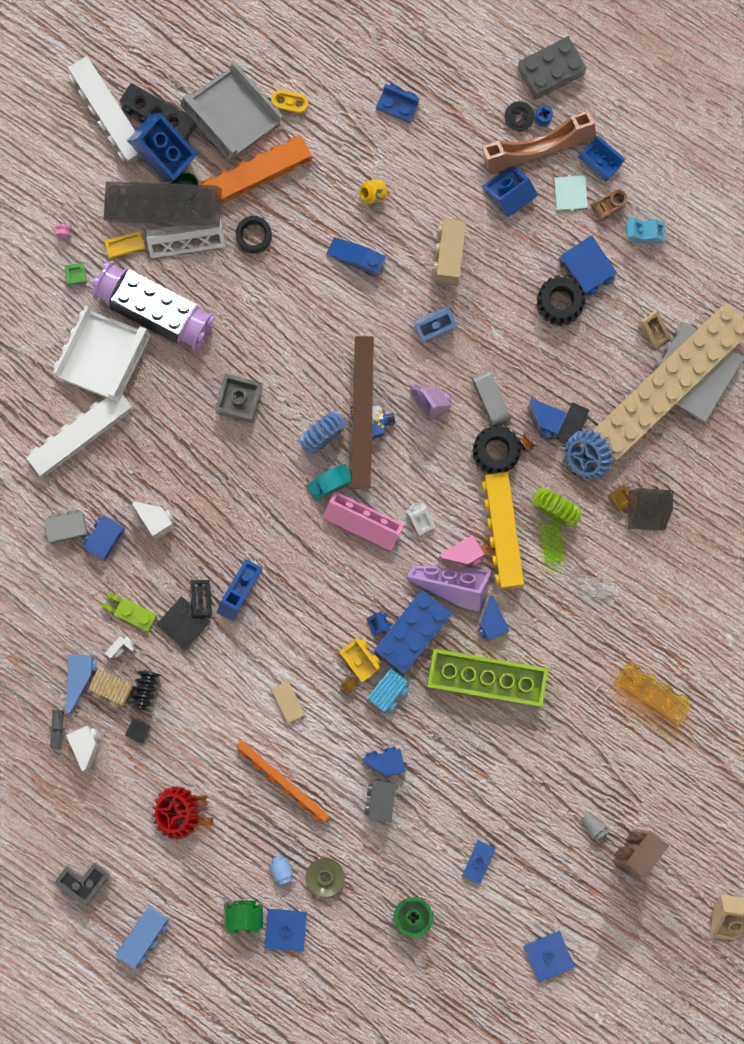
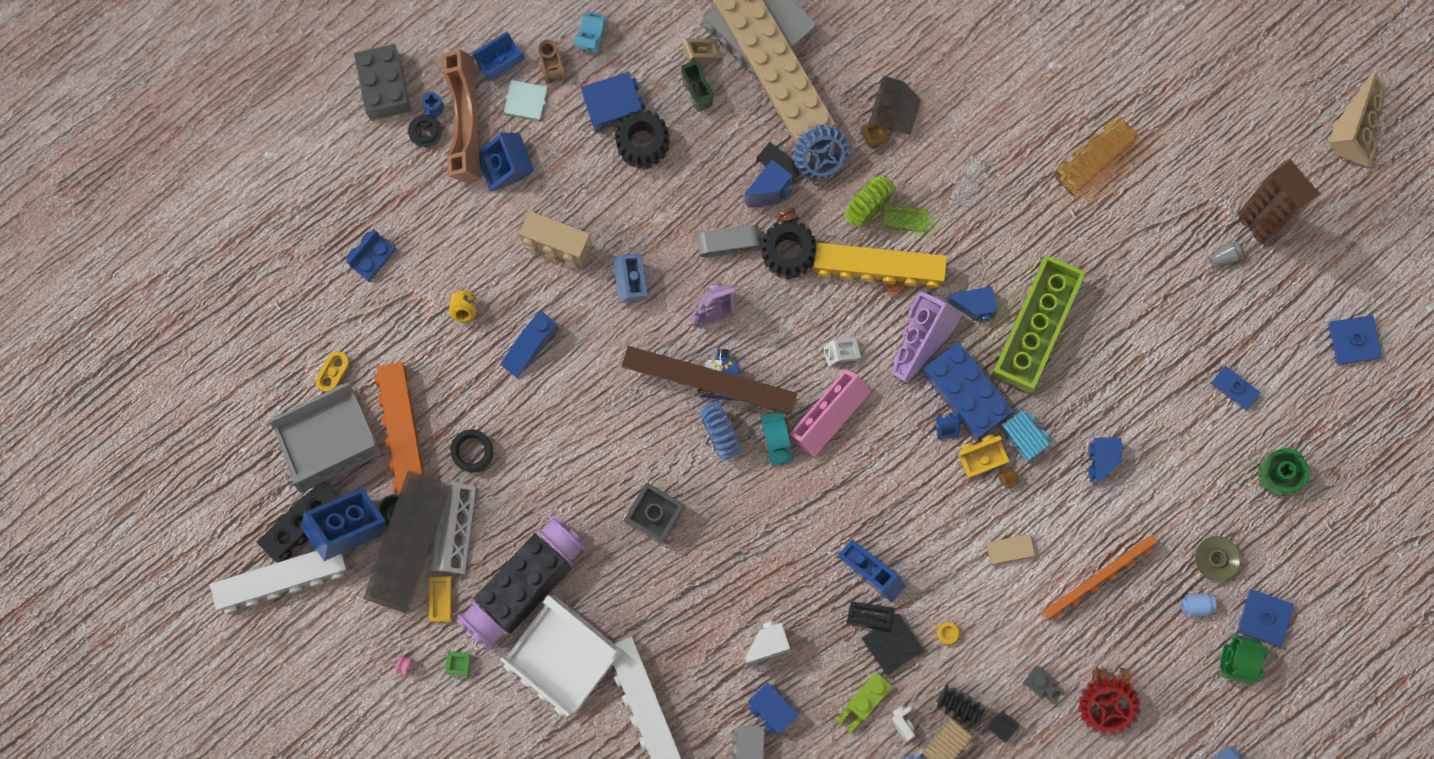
camera: 70 degrees left, 5 degrees down
dark grey brick [365,780,396,822] -> none
bright pink slope [439,535,485,567] -> none
none -> dark green brick [681,60,713,111]
none -> yellow tile [937,622,960,645]
none -> dark grey plate [1022,665,1065,704]

